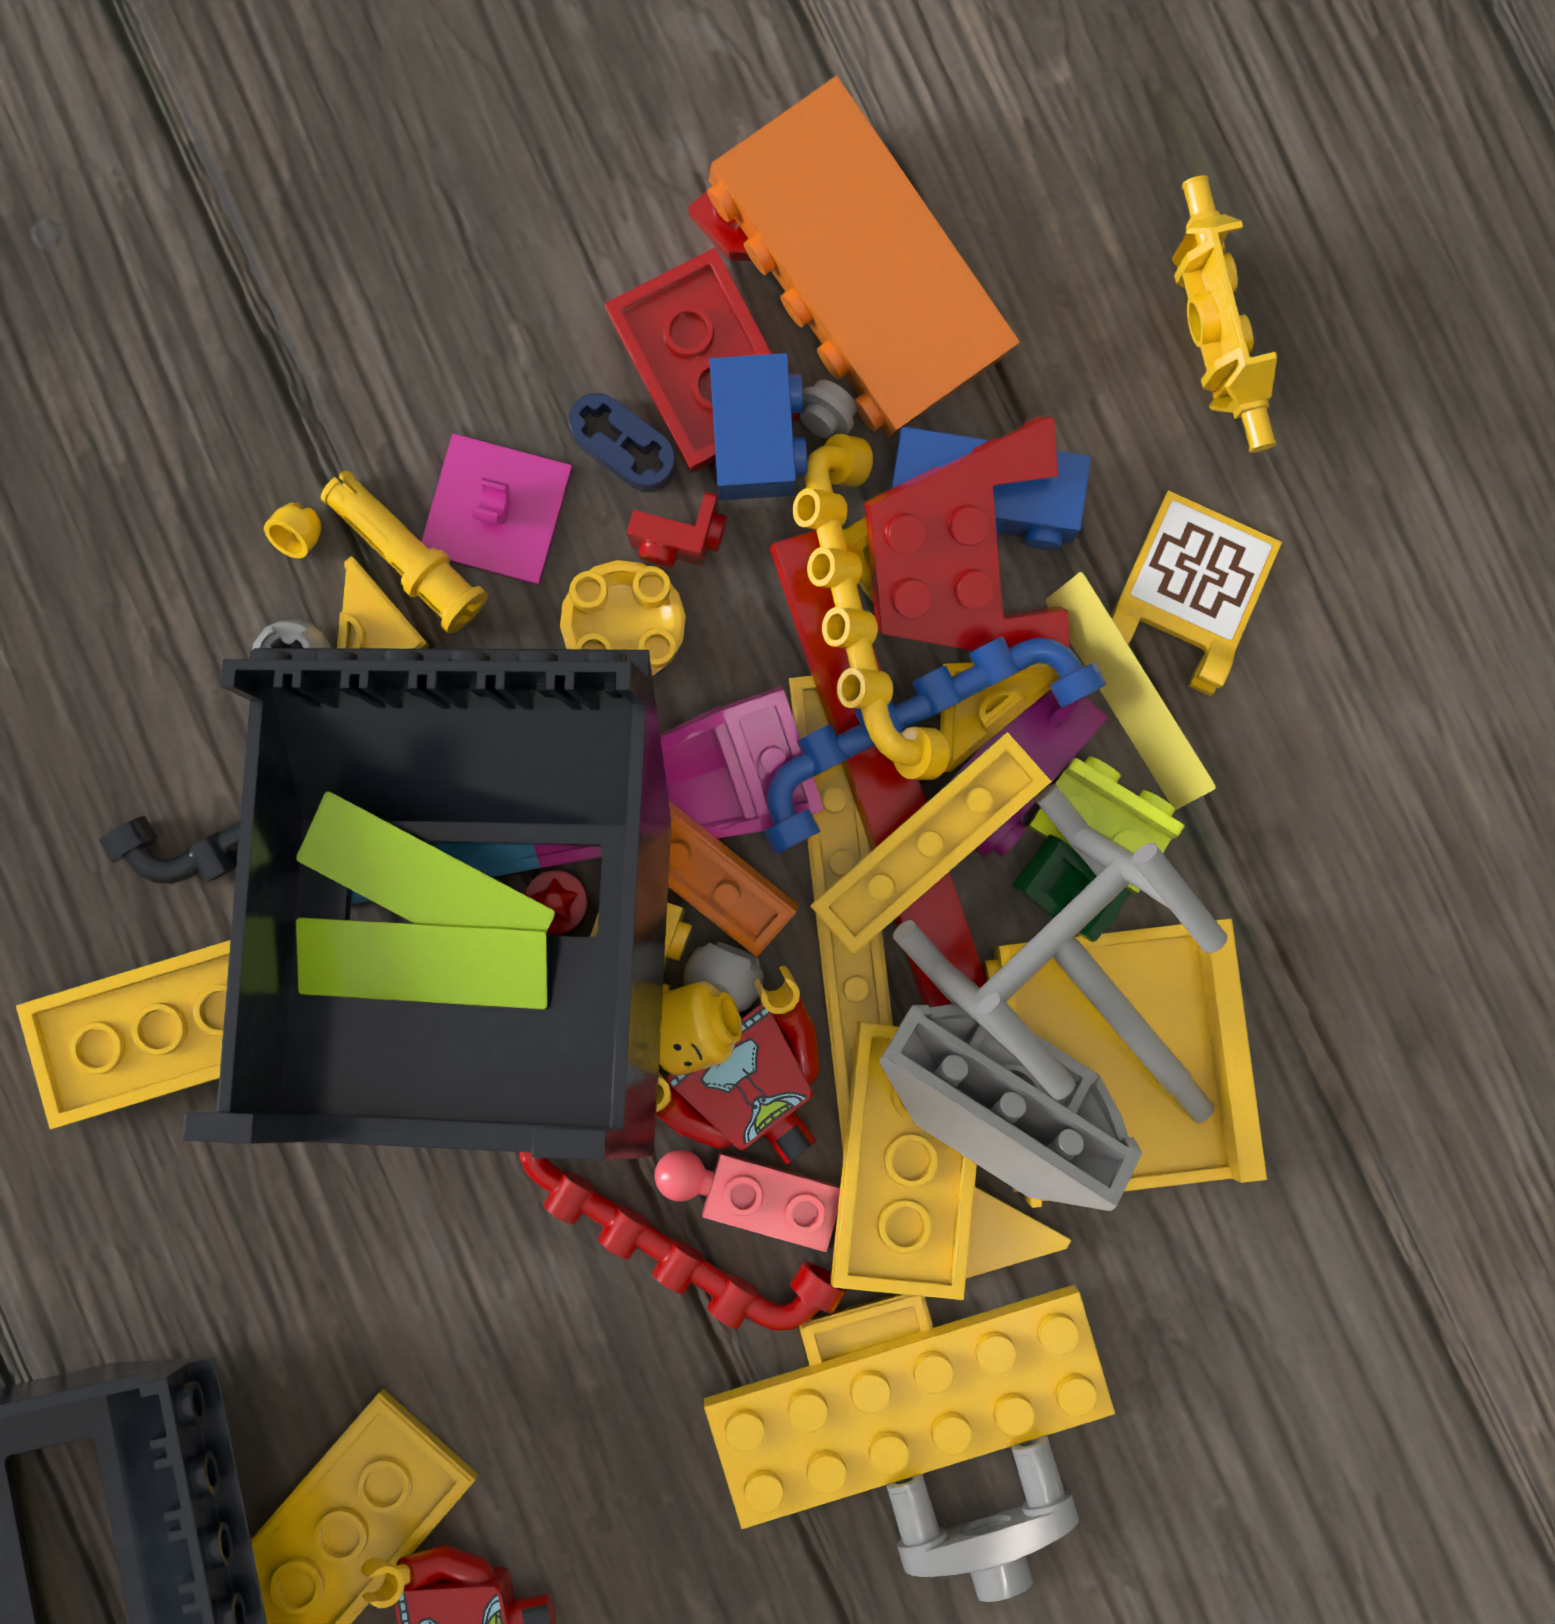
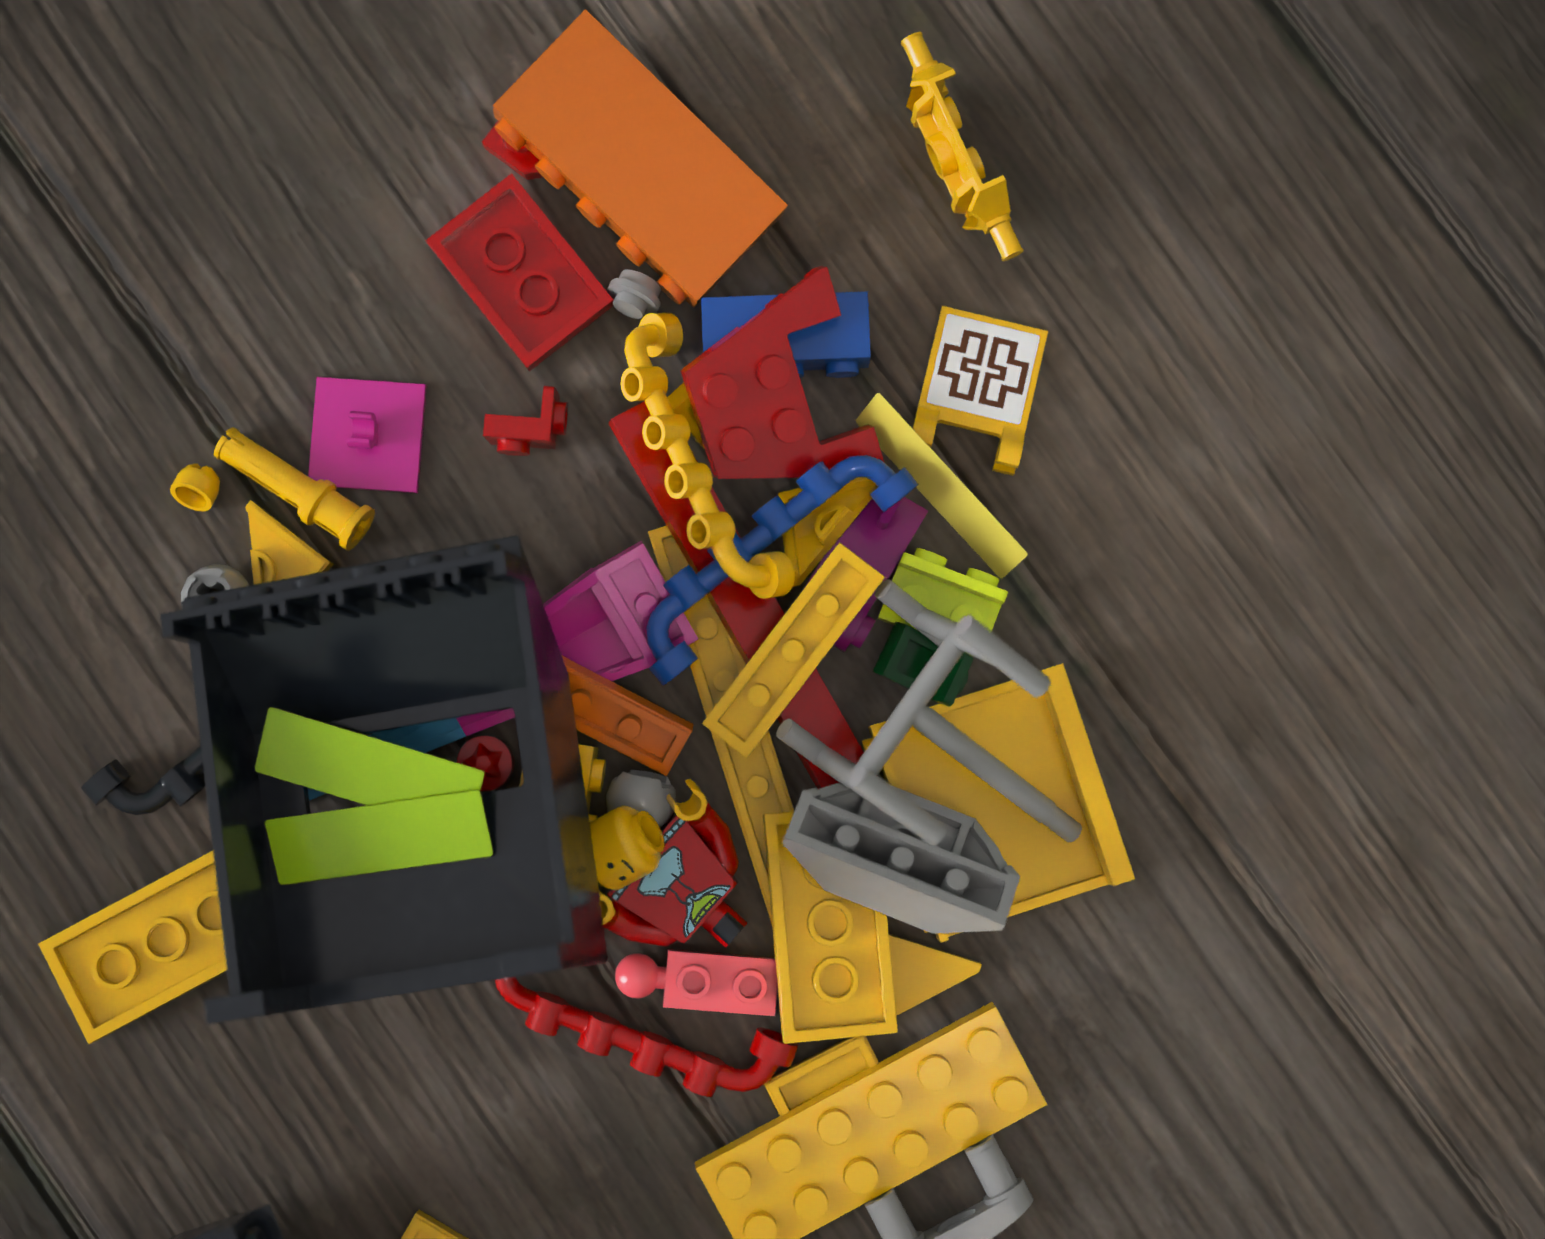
camera: 10 degrees left, 0 degrees up
yellow dish [560,560,686,677] -> none
dark blue beam [569,393,676,493] -> none
blue brick [709,353,807,501] -> none

